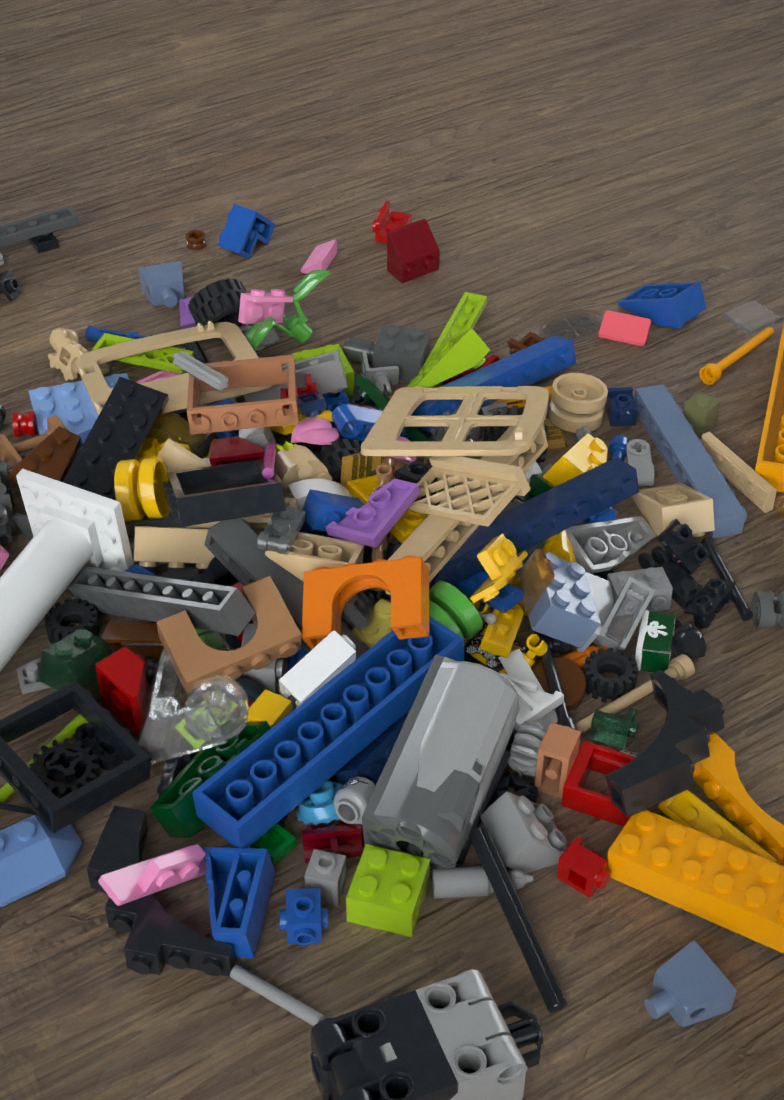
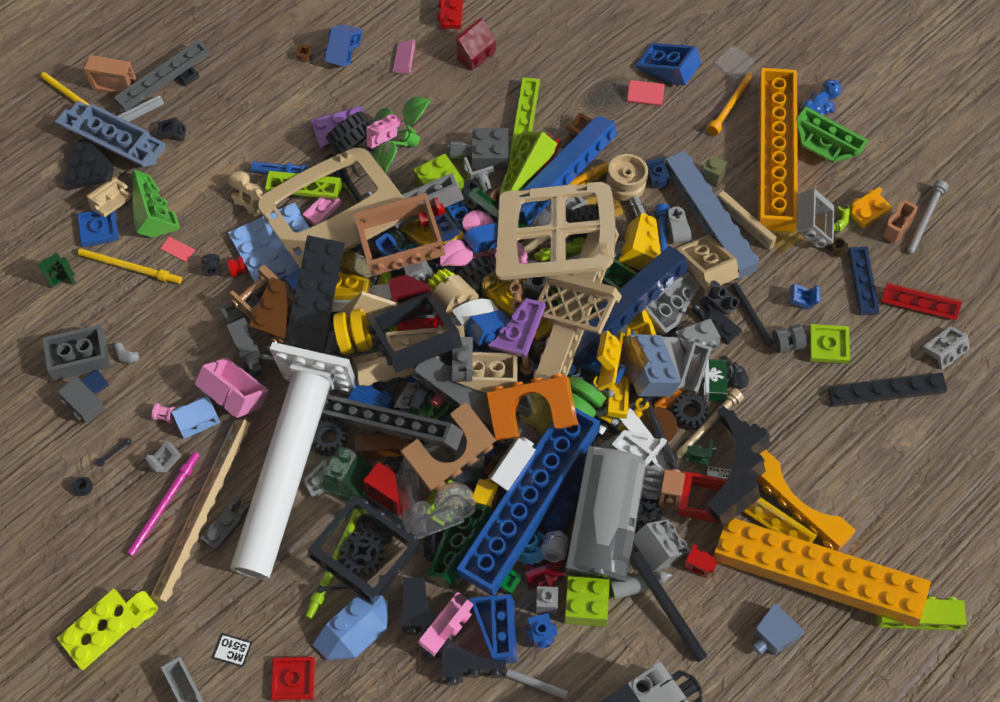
camera: 10 degrees left, 20 degrees up
sand blue torso [138,261,185,307] -> none
light grey axle [173,351,229,391] -> none
magenta bar [262,442,276,479] -> none
black hinge [684,579,736,629] -> none

